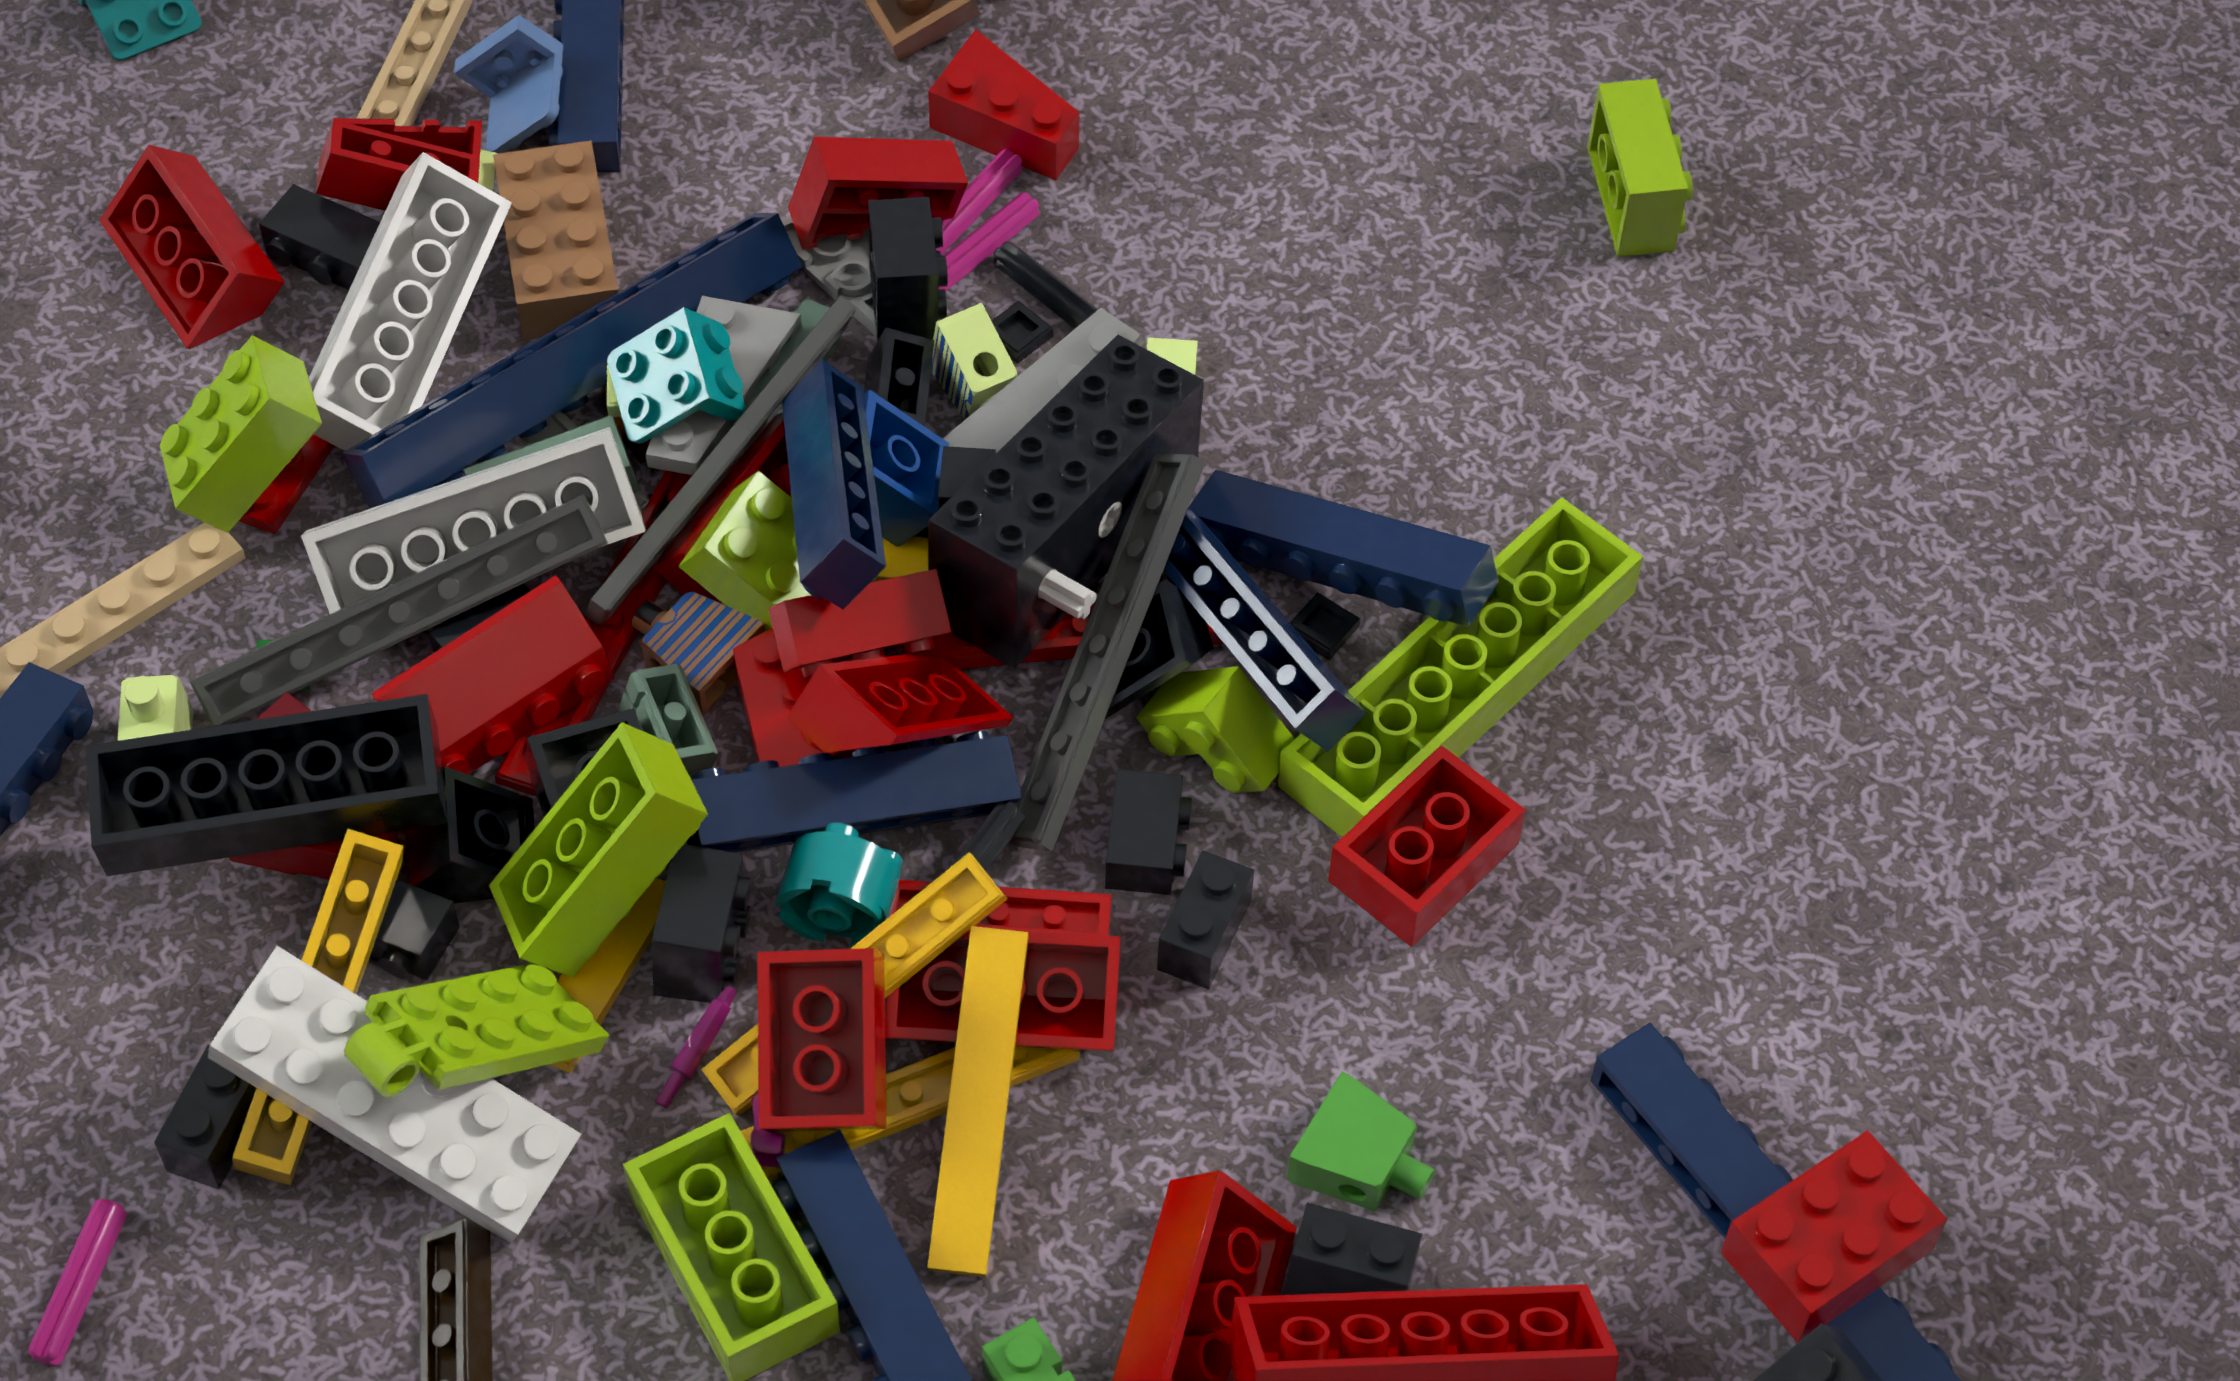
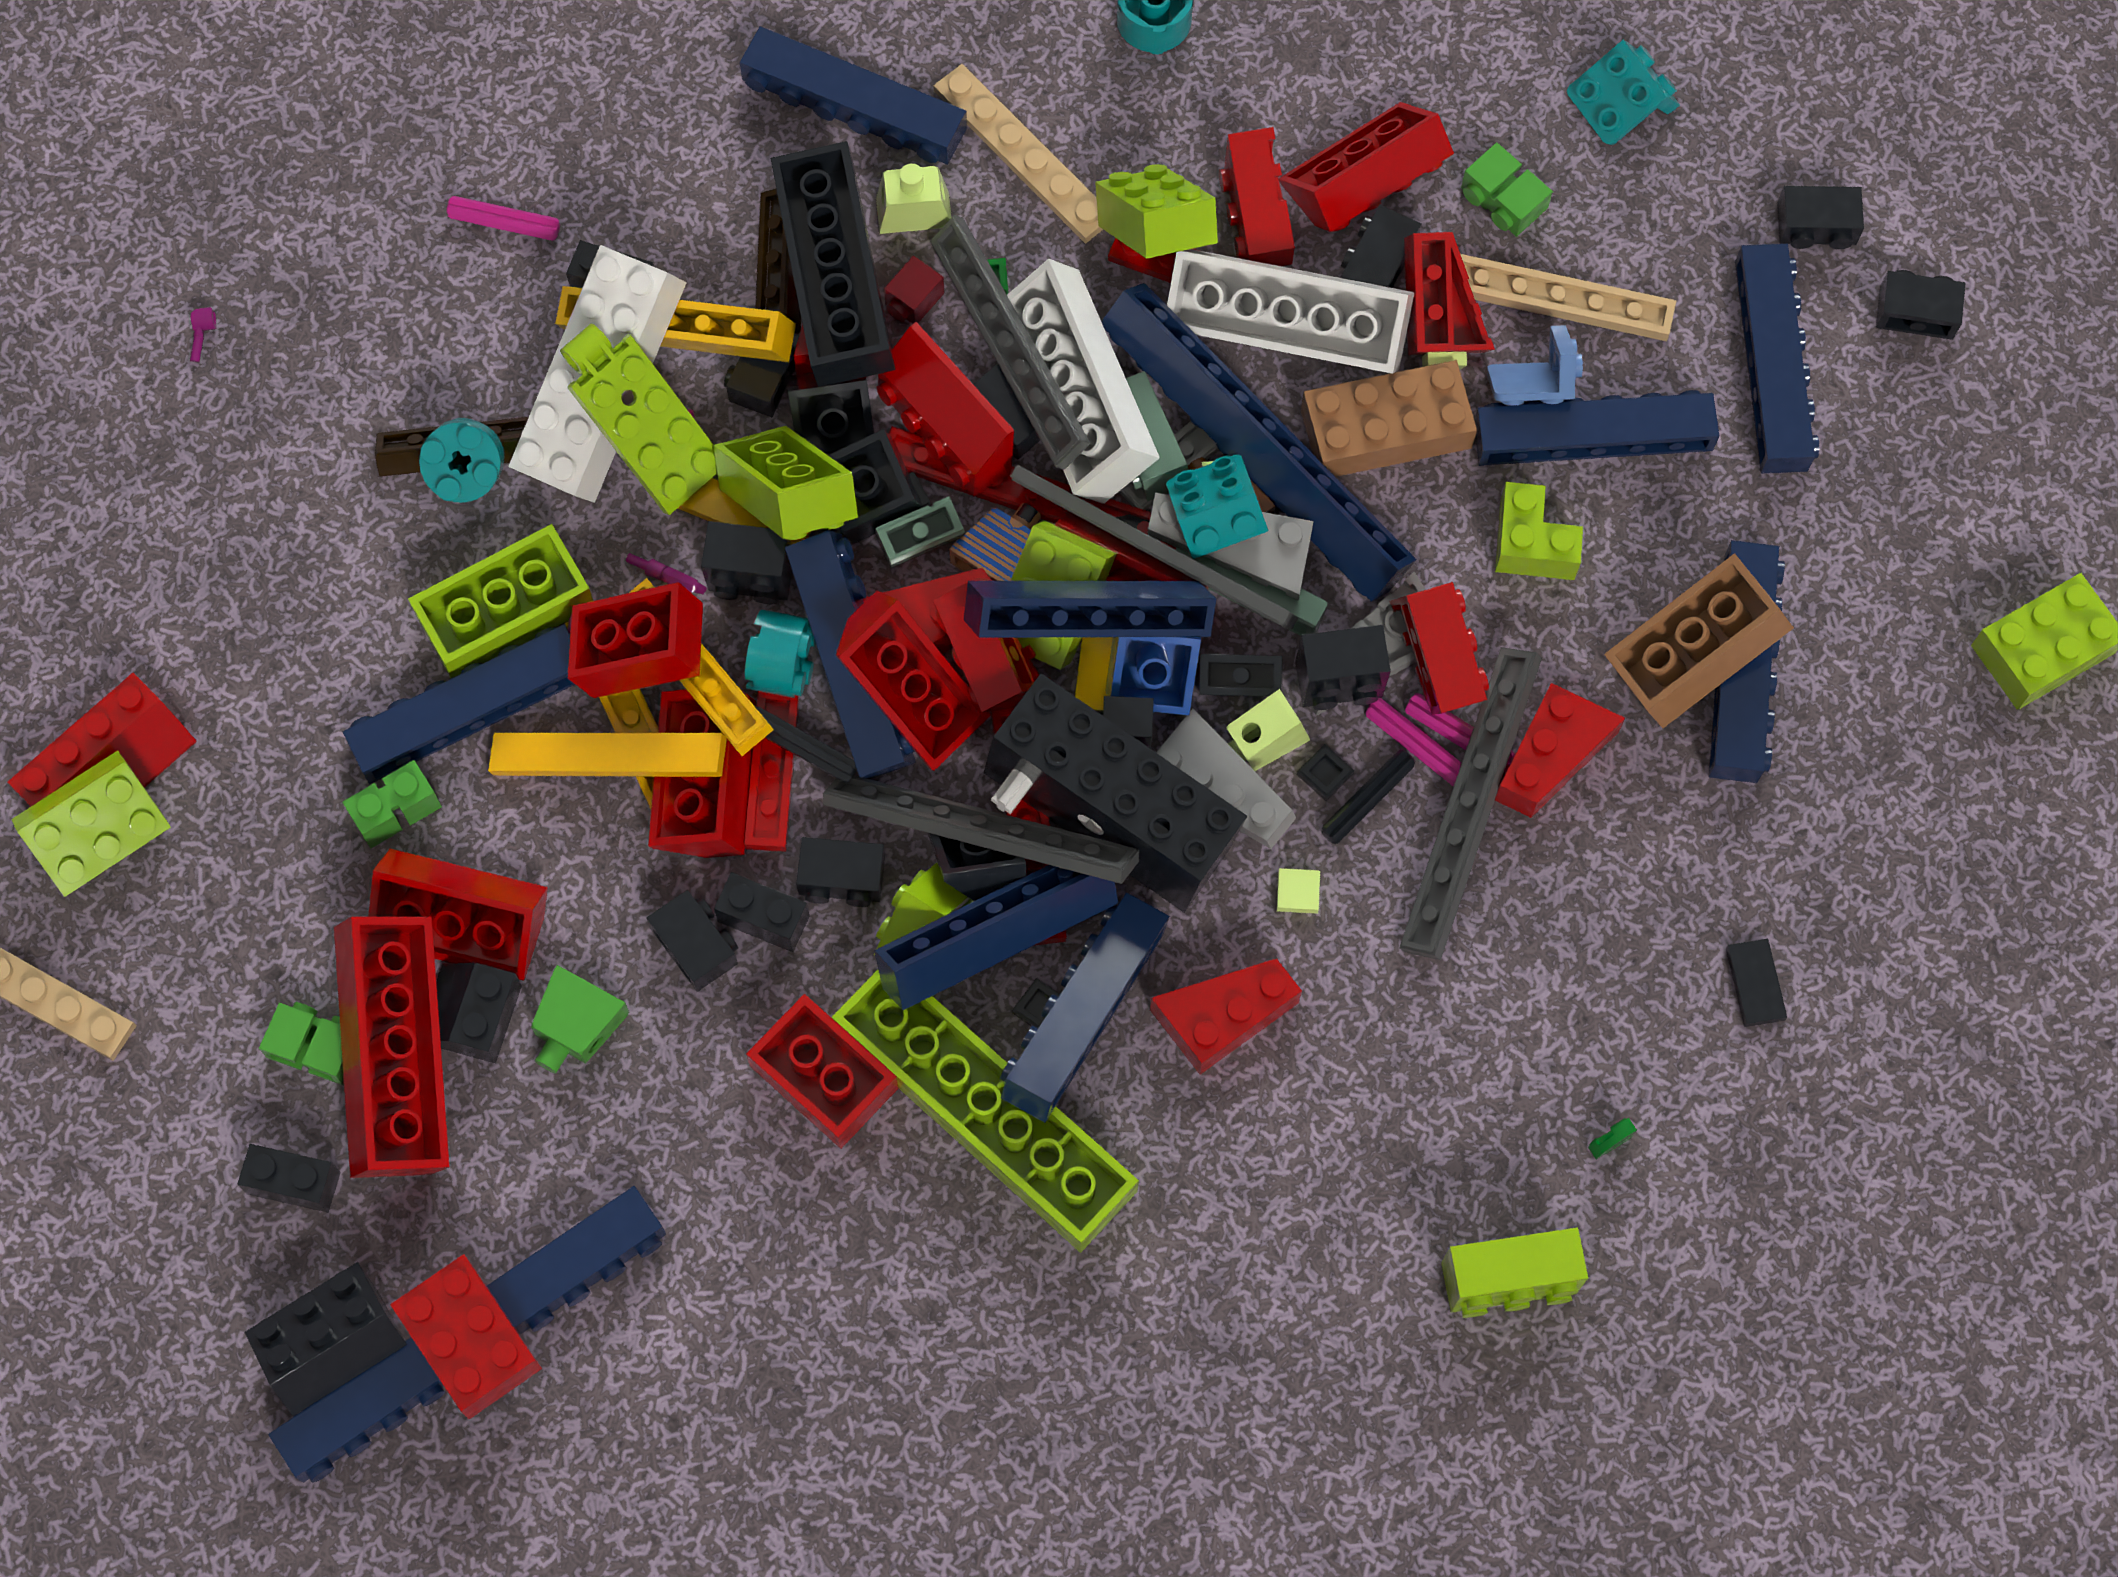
camera: 90 degrees right, 15 degrees up
none -> teal brick [419,418,505,503]
none -> black brick [646,889,739,992]
none -> dark brown slope [755,188,801,333]
none -> red wedge [1150,958,1302,1075]
none -> red wedge [1219,127,1295,266]
none -> dark grey tile [1399,647,1542,960]
none -> bright green piece [1461,142,1553,237]
none -> lime brick [1495,482,1583,580]
none -> green tile [1588,1118,1637,1160]

